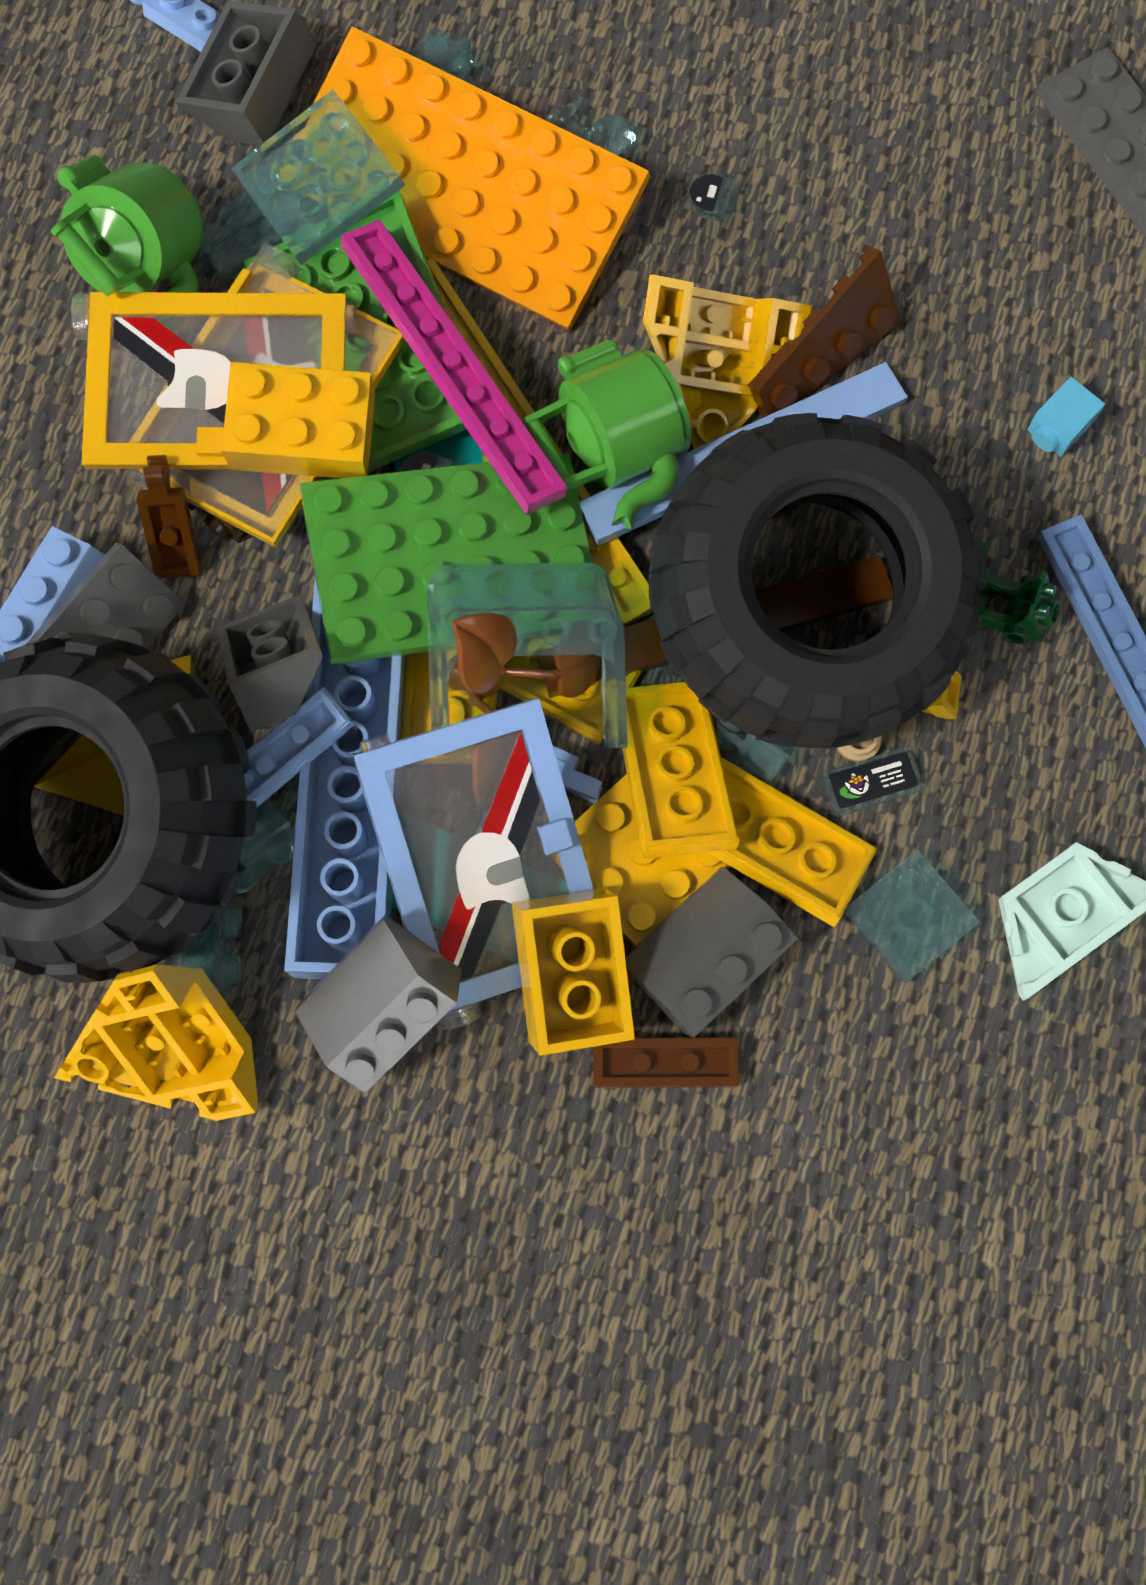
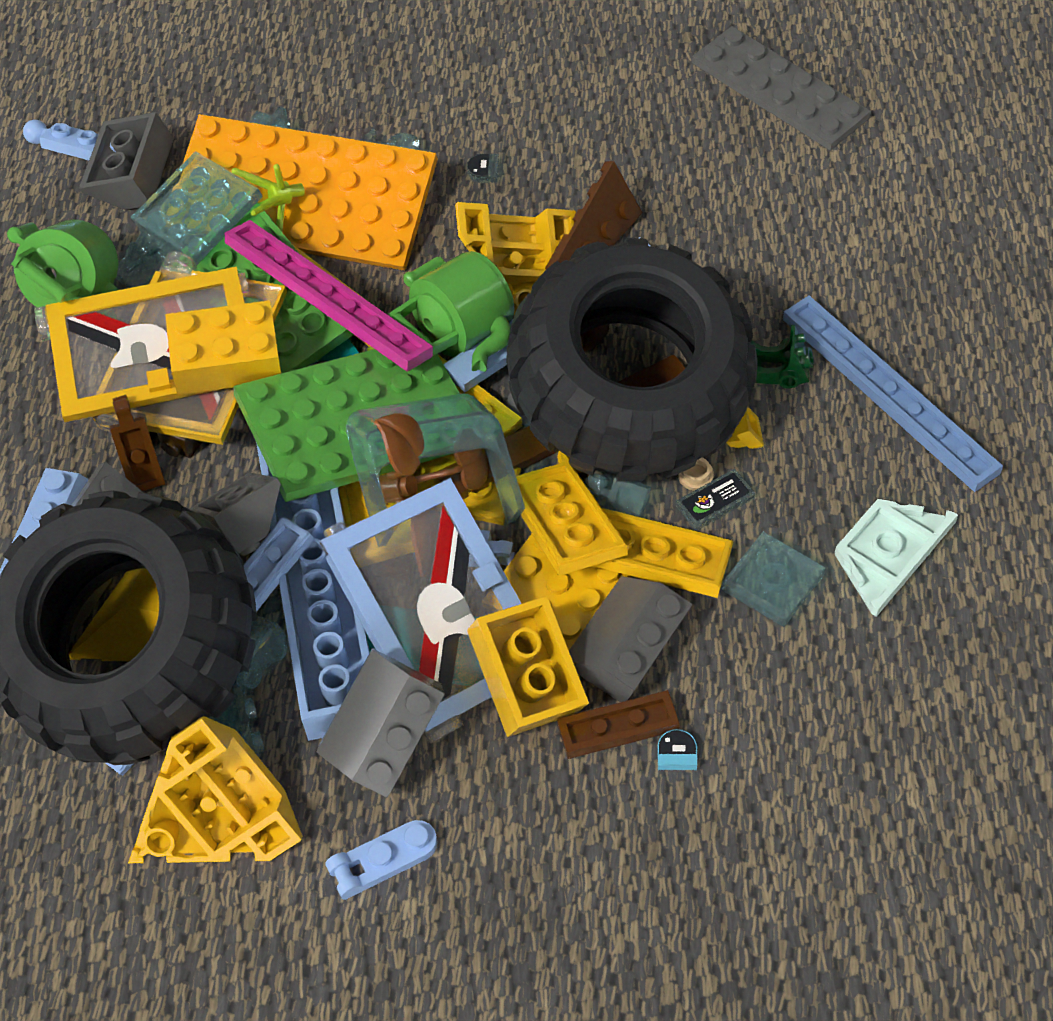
camera: 15 degrees left, 20 degrees down
medium azure brick [1027,377,1105,457] -> none
none -> lime plant [232,164,305,231]
none -> light blue plate [325,820,438,900]
none -> tile [658,729,697,770]

